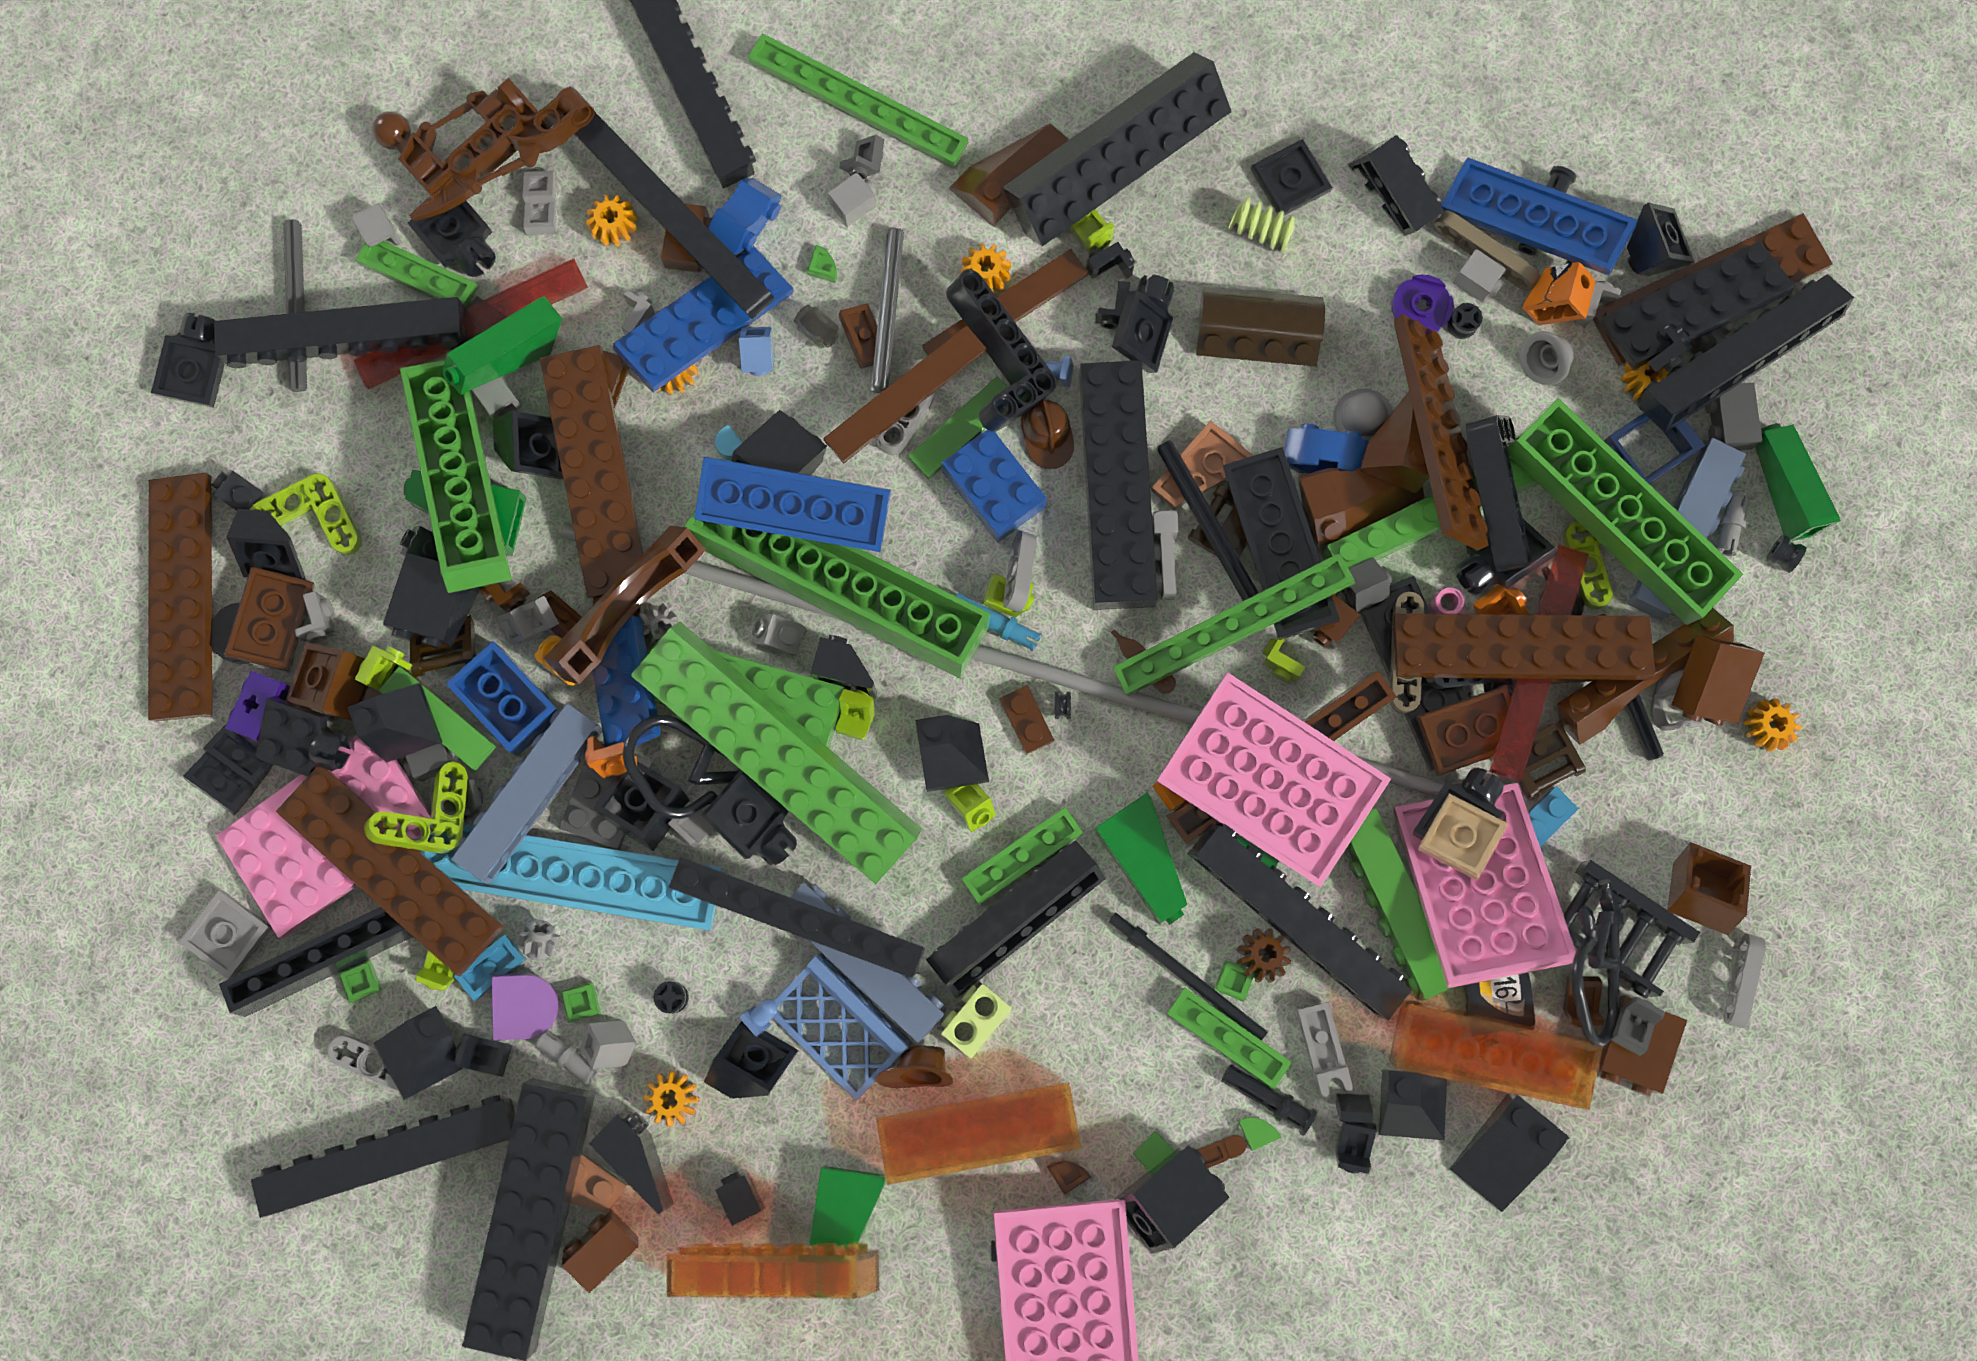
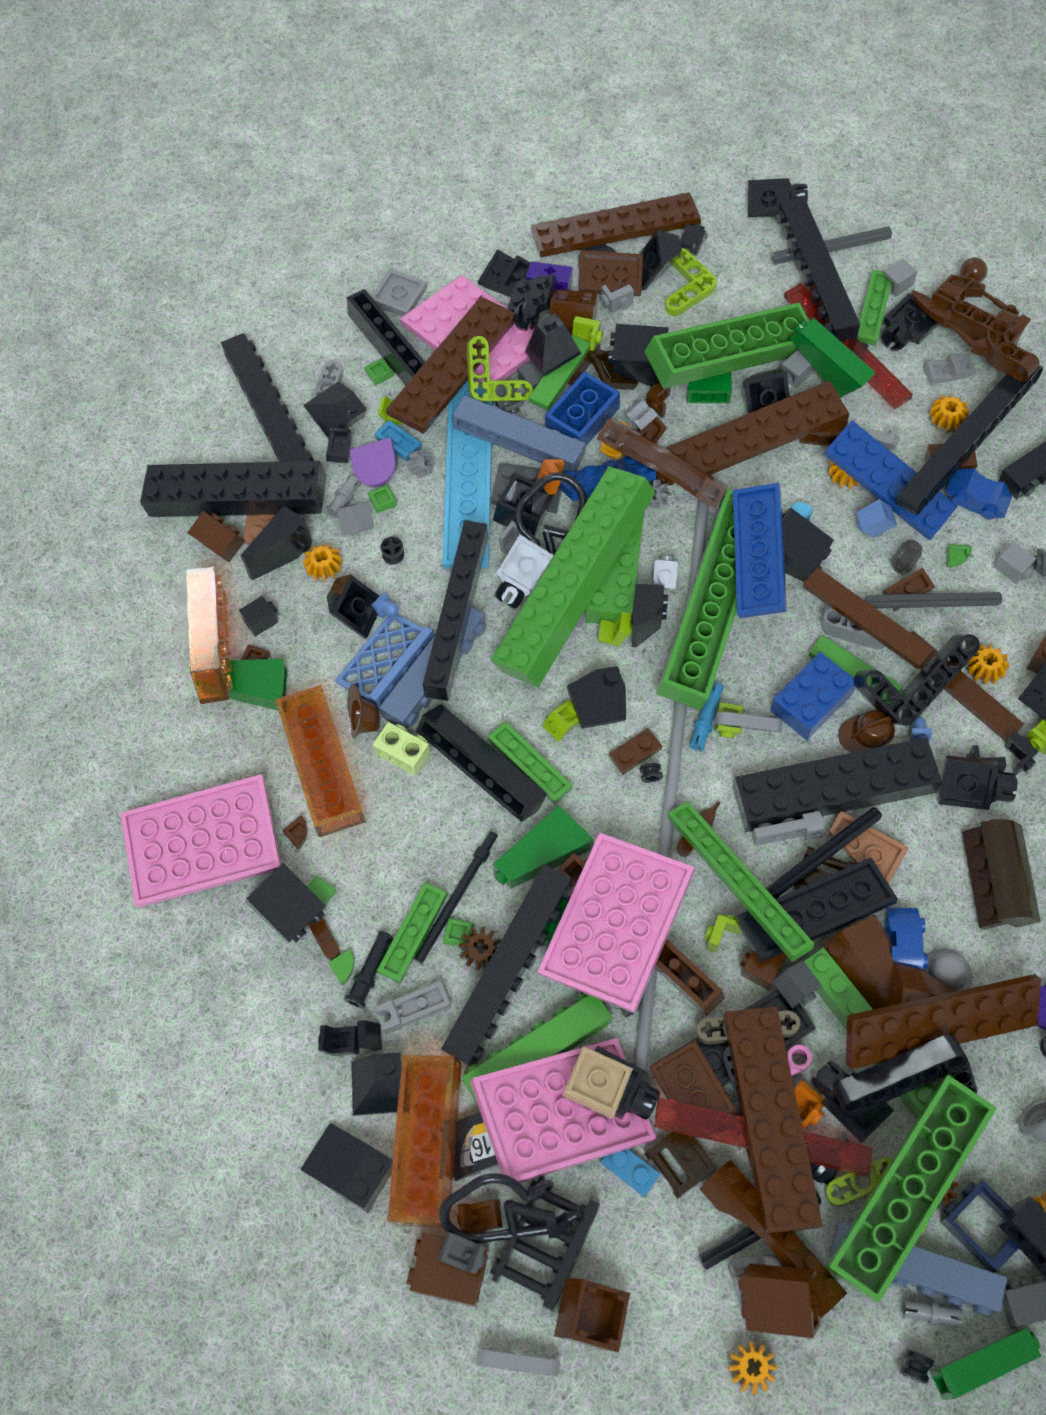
camera: 85 degrees right, 15 degrees down
none -> reddish brown tile [241,645,270,660]

